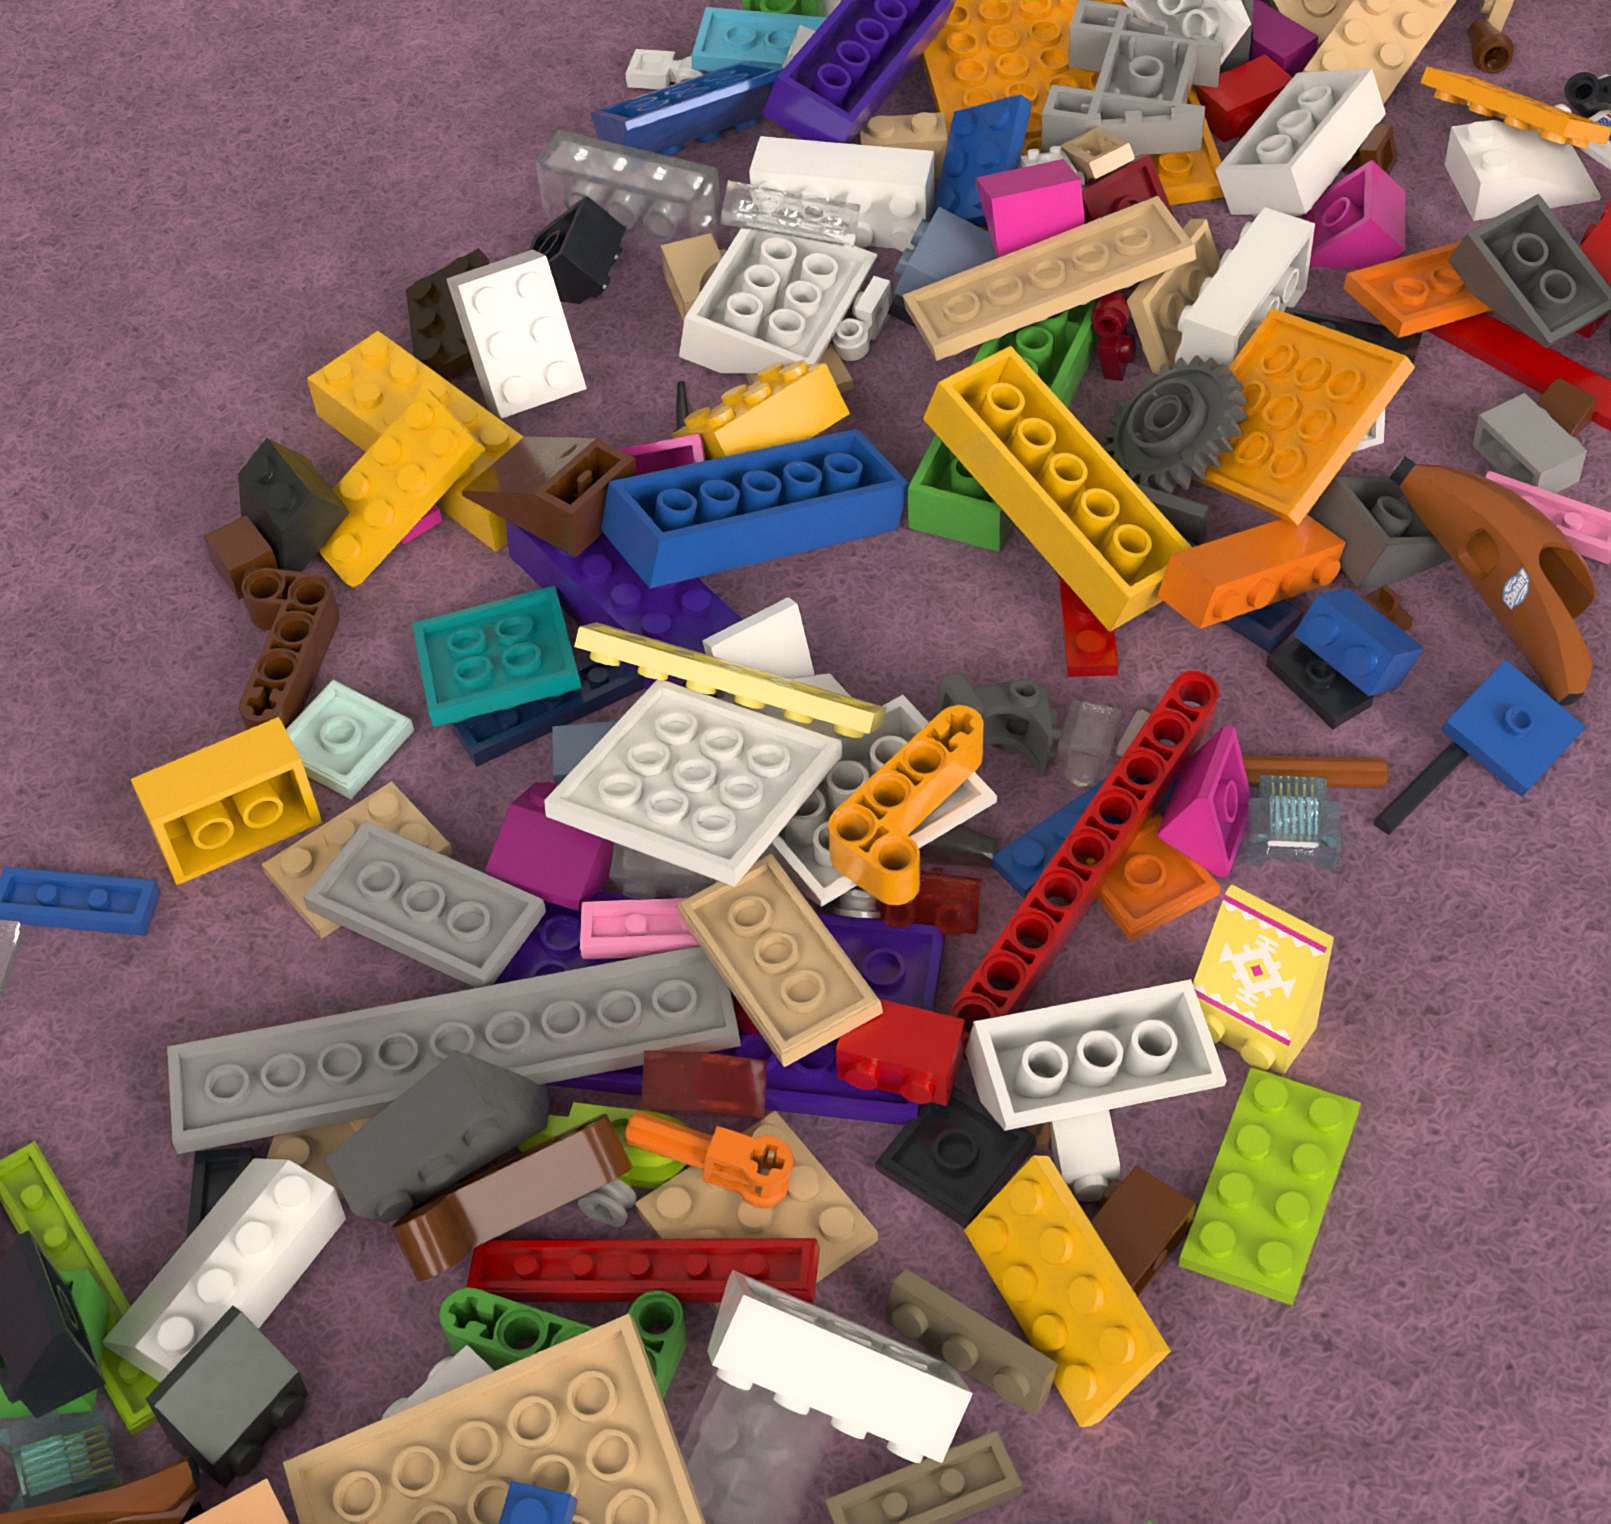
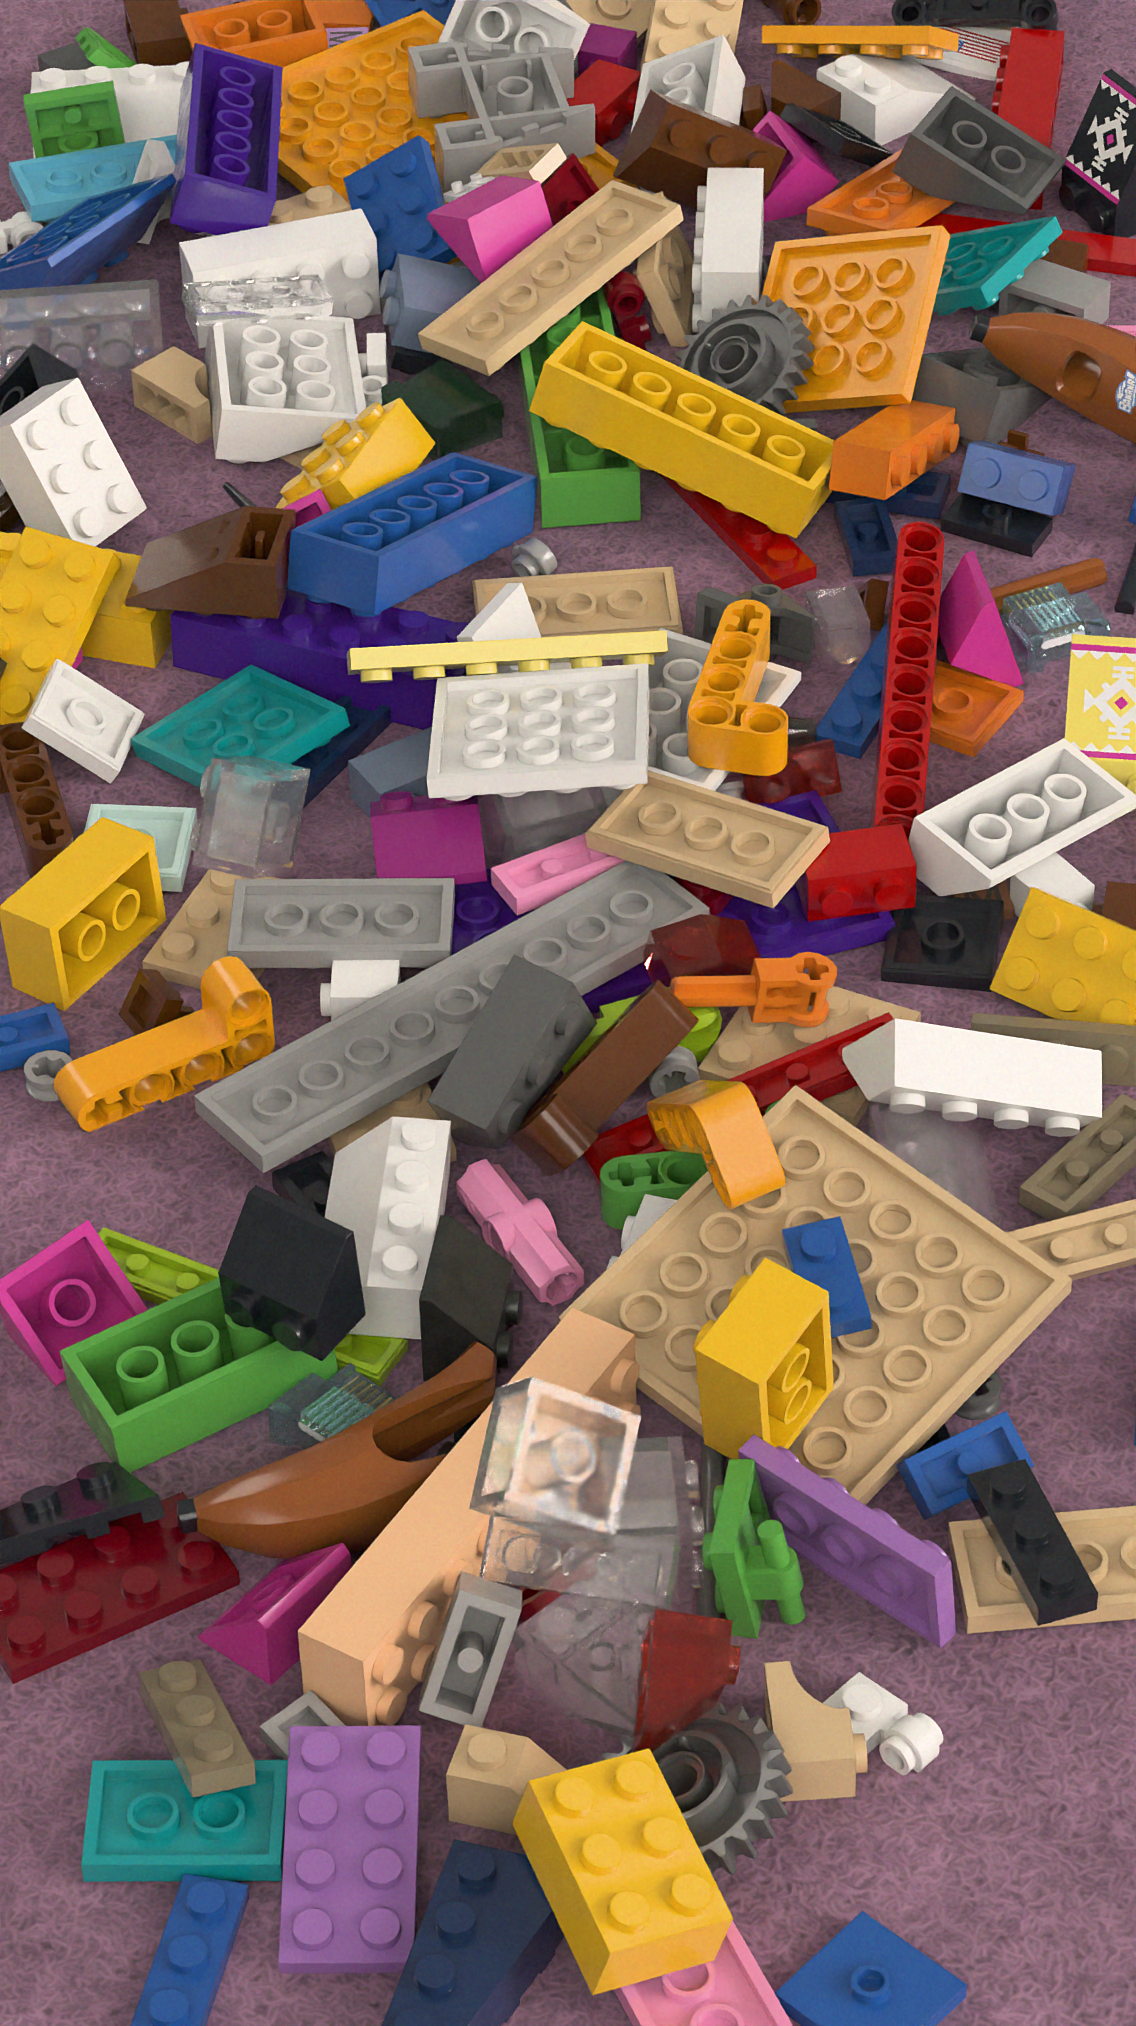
camera: 30 degrees left, 10 degrees down
none -> white tile [21,659,145,784]
none -> light grey bush [24,1050,73,1101]
none -> light orange beam [53,956,275,1132]
none -> reddish brown tile [118,968,195,1035]
none -> clear brick [190,756,310,879]
none -> white brick [320,960,401,1021]
none -> clear green hips [381,359,504,461]
none -> bright pink piece [456,1159,584,1306]
none -> tan tile [472,567,683,637]
none -> light grey plate [511,538,557,577]
none -> reddish brown slope [613,89,787,209]
none -> light orange beam [647,1080,786,1210]
none -> reddish brown slope [771,59,841,144]
none -> black tile [780,103,894,167]
none -> dark blue plate [834,497,898,577]
none -> teal plate [932,216,1063,316]

